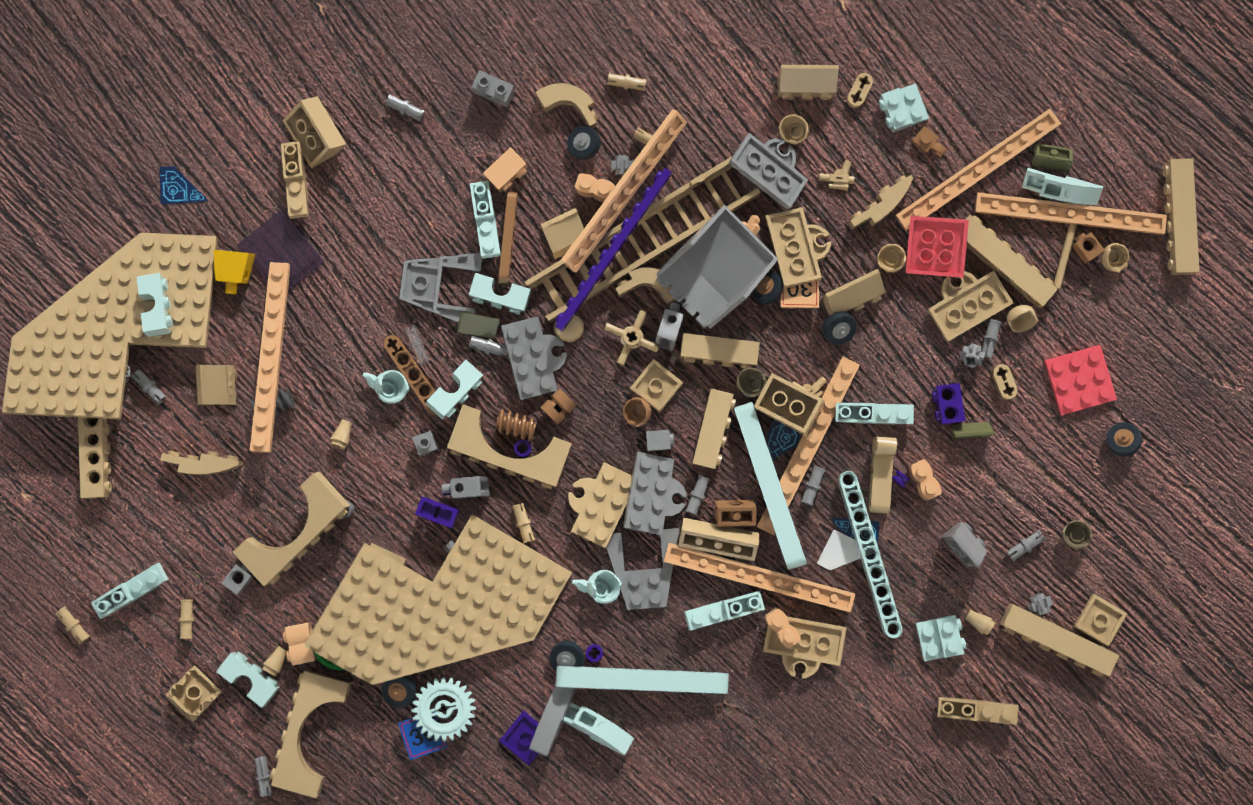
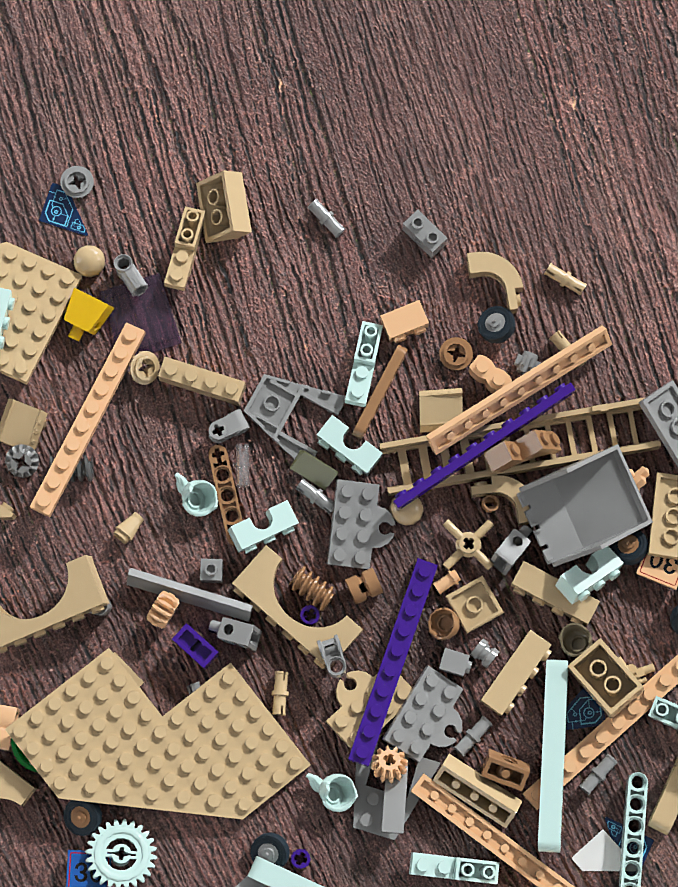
camera: 25 degrees right, 5 degrees down
none -> light grey gear [5,444,39,478]
none -> light grey gear [60,166,94,198]
none -> tan hair [73,245,105,277]
none -> light grey piece [114,254,148,297]
none -> light grey tile [127,568,253,622]
none -> tan gear [128,351,160,385]
none -> light nougat gear [147,591,179,629]
none -> tan brick [158,357,246,406]
none -> light grey piece [209,409,250,443]
none -> light grey piece [317,634,347,678]
none -> dark purple plate [348,558,438,767]
none -> light nougat gear [371,745,408,784]
none -> light grey slope [381,747,409,834]
none -> light nougat pin [433,570,461,595]
none -> medium nougat gear [439,337,473,371]
none -> light grey wheel [470,638,500,668]
none -> medium nougat hinge [481,495,500,513]
none -> medium nougat arch [484,430,562,473]
none -> light aqua arch [555,546,623,604]

